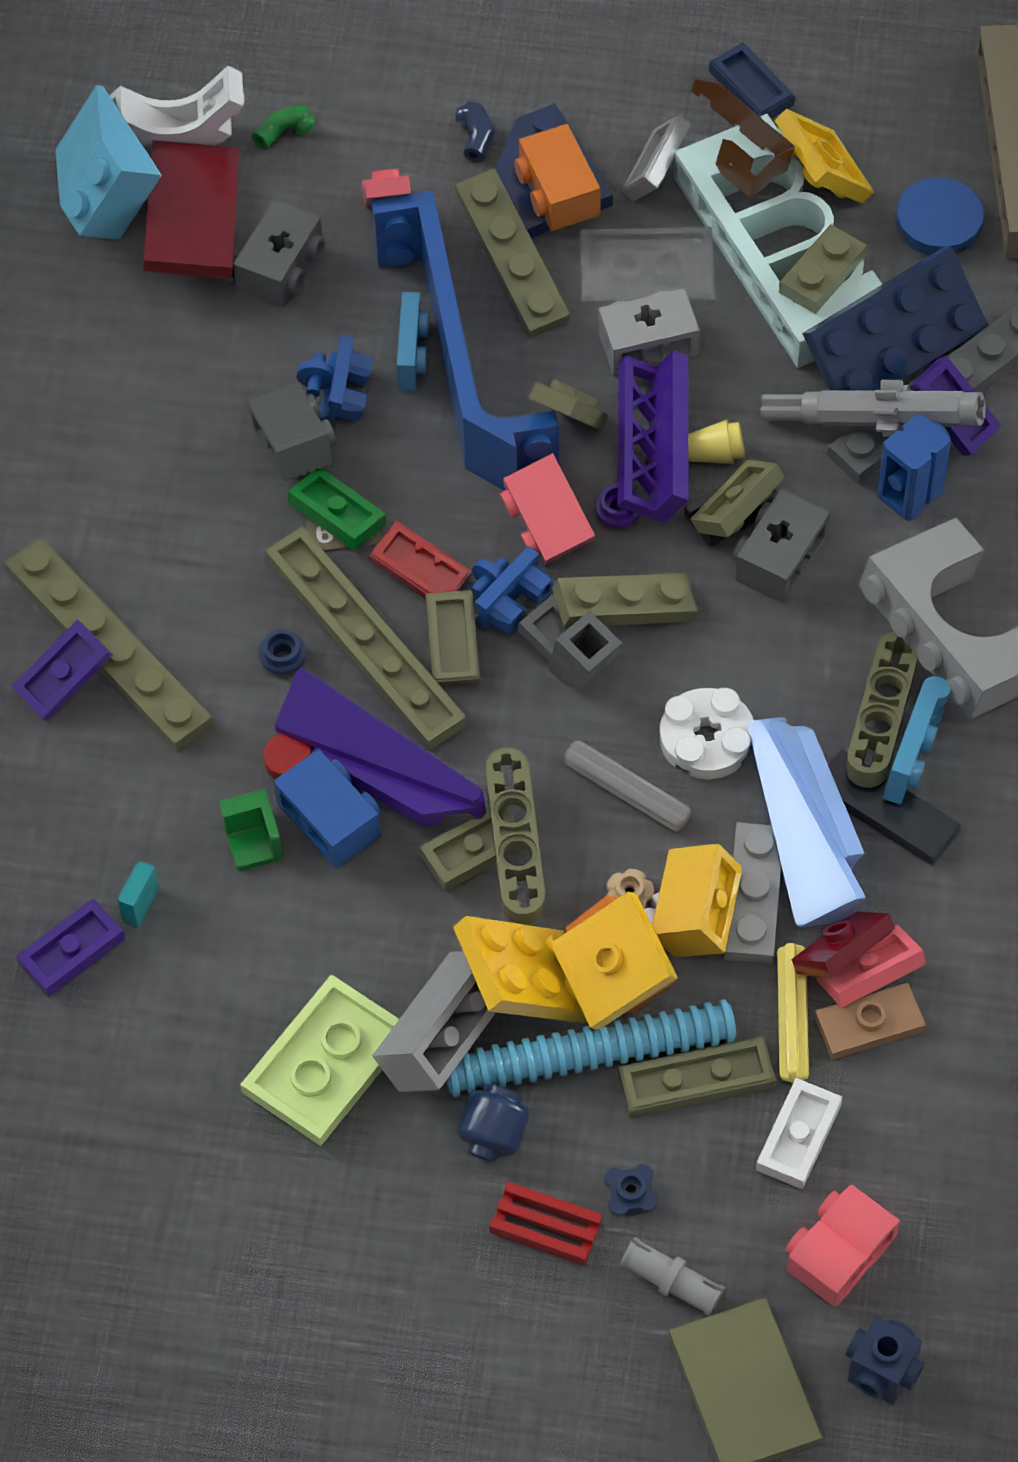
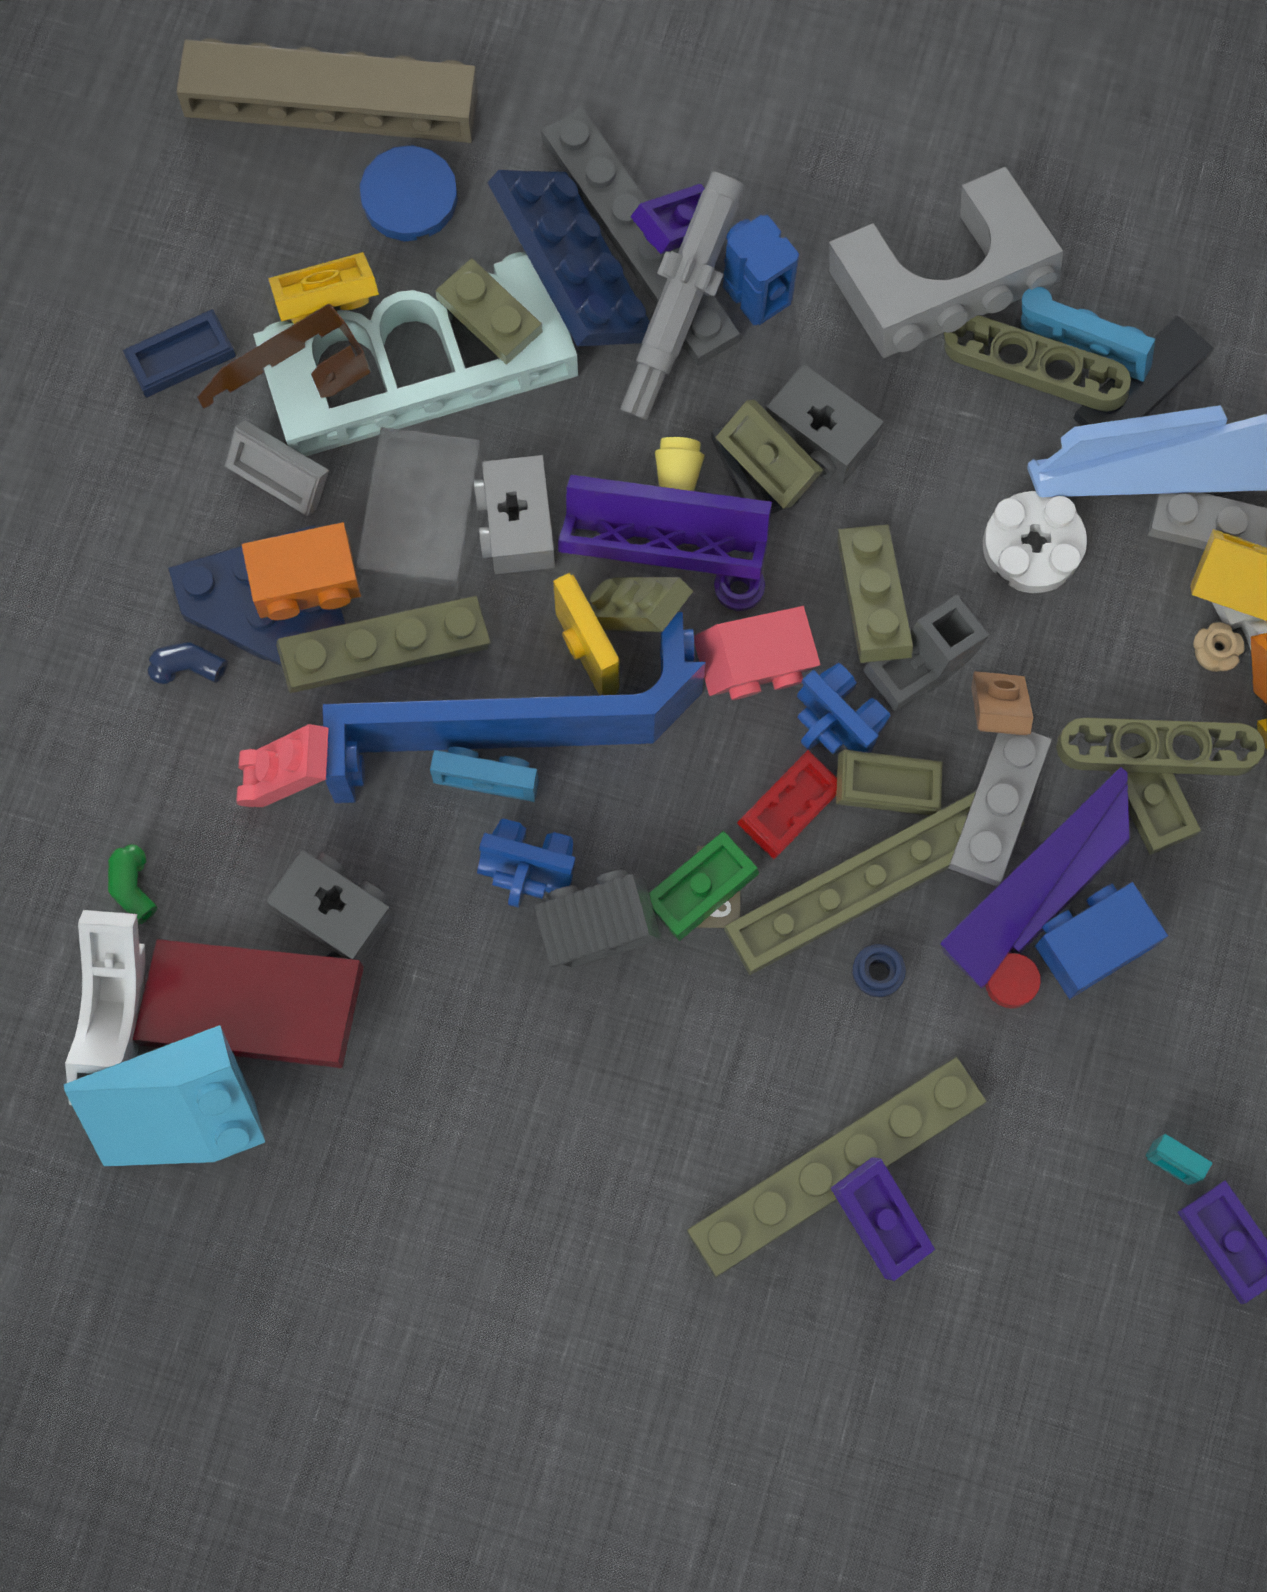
camera: 85 degrees left, 15 degrees up
green panel [219,788,284,871] -> none
light grey axle [564,741,691,831] -> none
none -> yellow plate [553,573,619,695]
none -> light grey plate [948,732,1052,887]
none -> medium nougat plate [971,671,1033,735]

